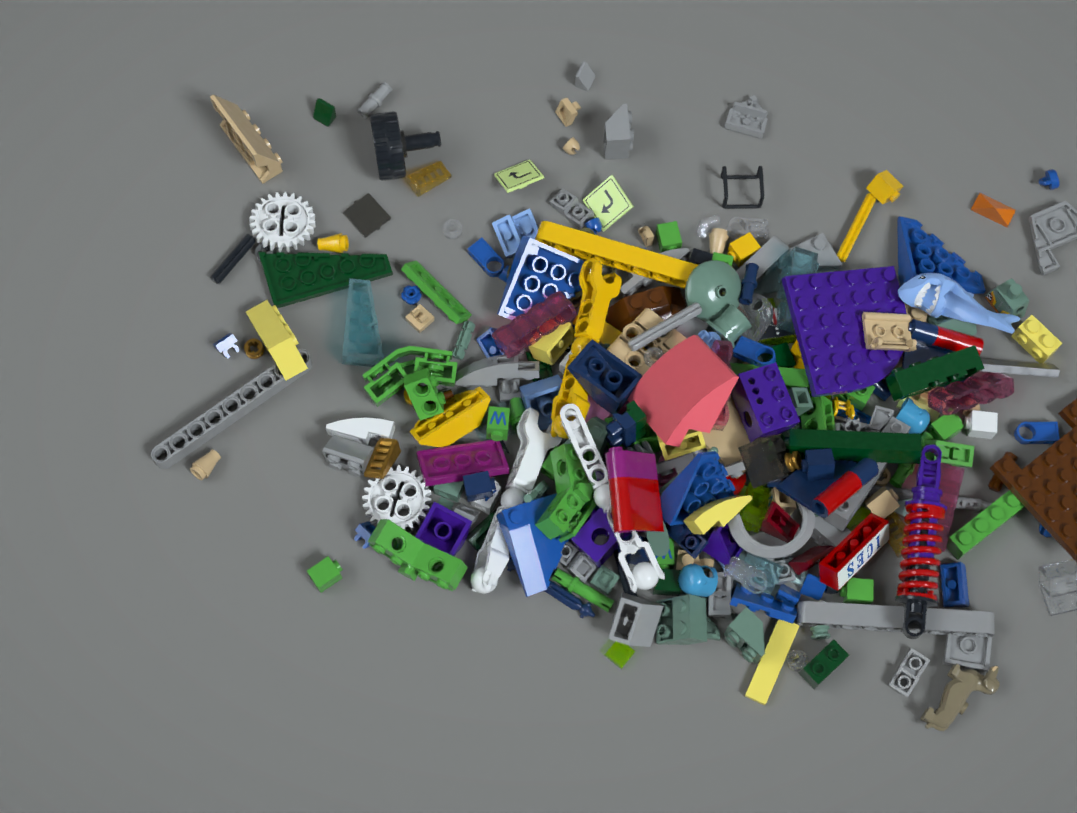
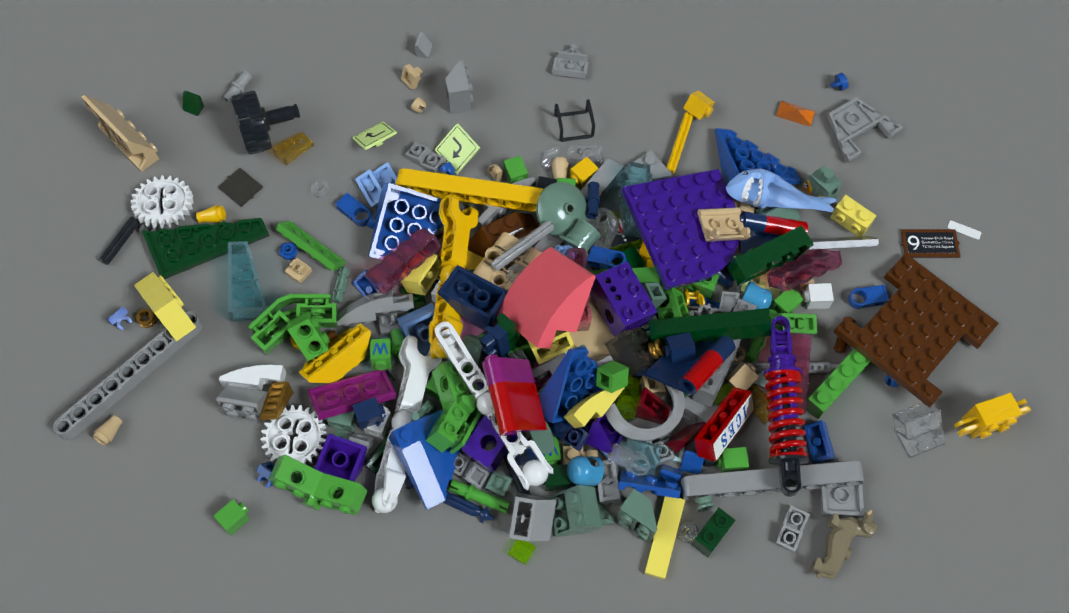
camera: 10 degrees left, 5 degrees down
none -> bright green brick [596,360,629,393]

